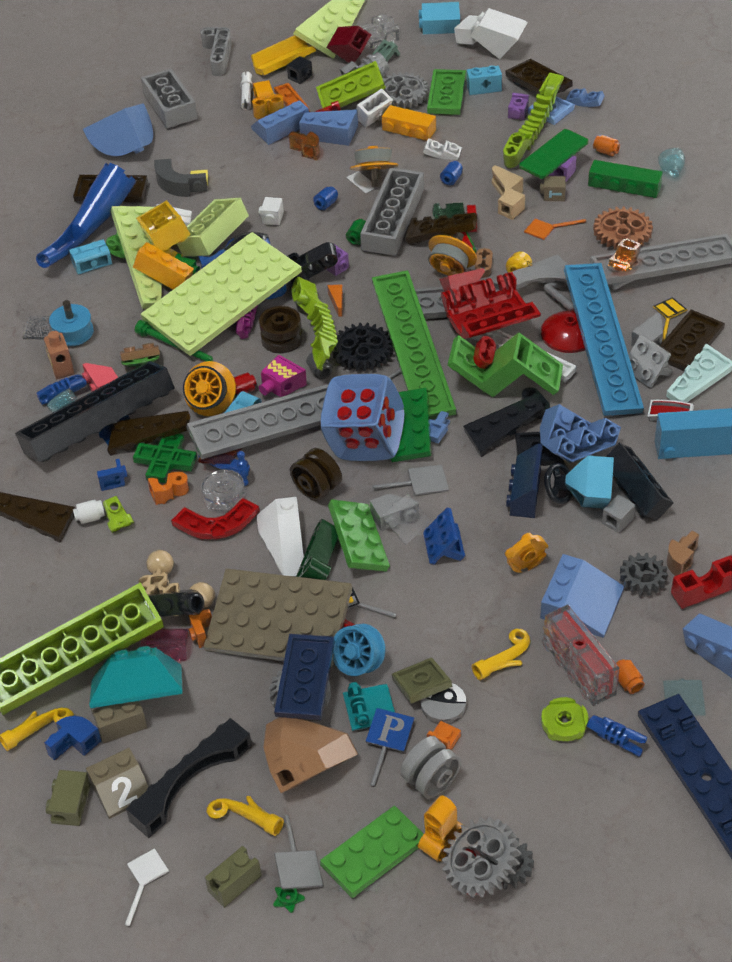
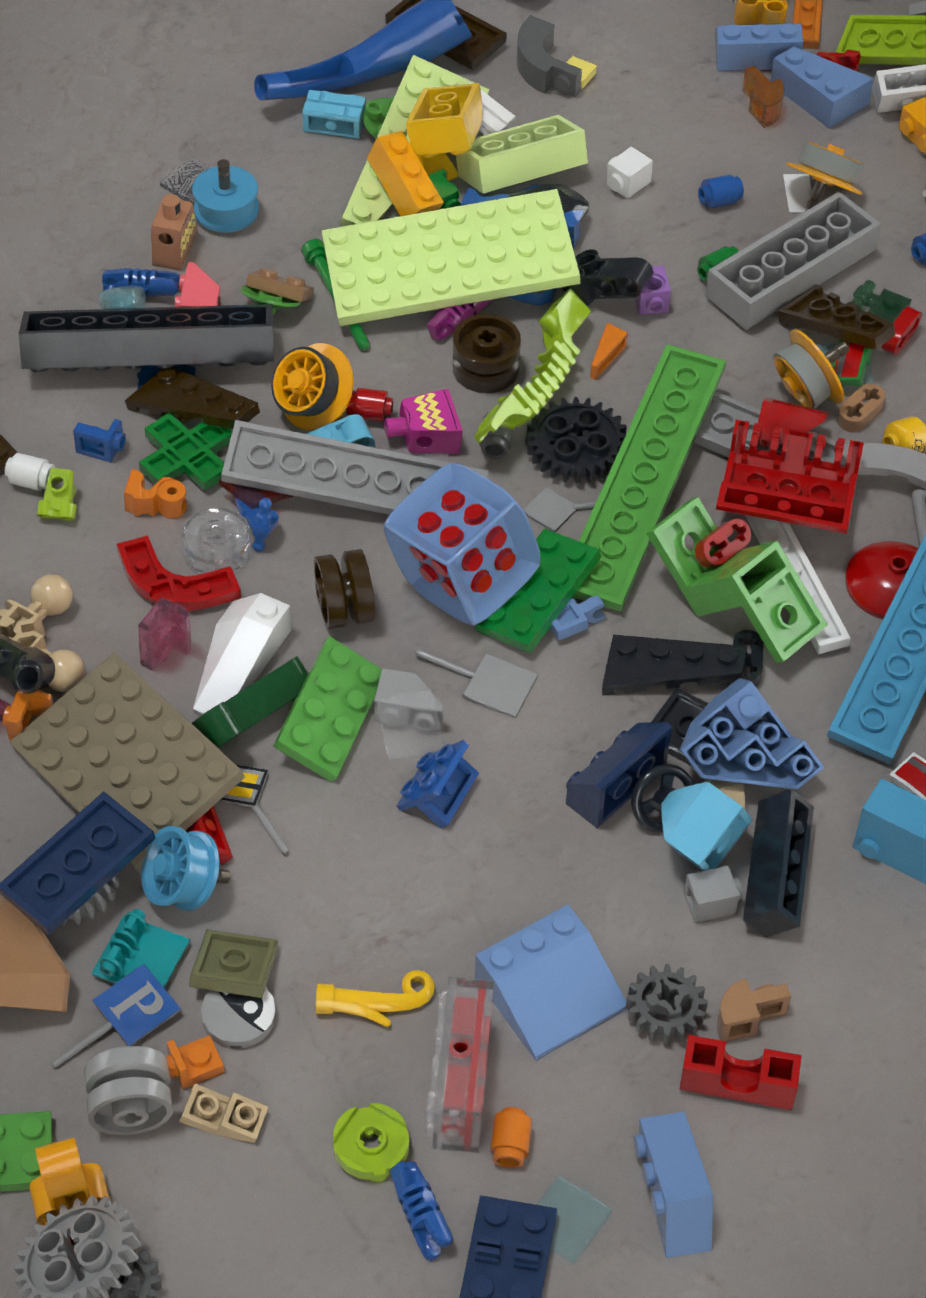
camera: 30 degrees right, 5 degrees up
light orange plate [505,533,548,573] -> none
none -> clear pink bracket [138,597,191,671]
none -> tan slope [179,1083,268,1143]

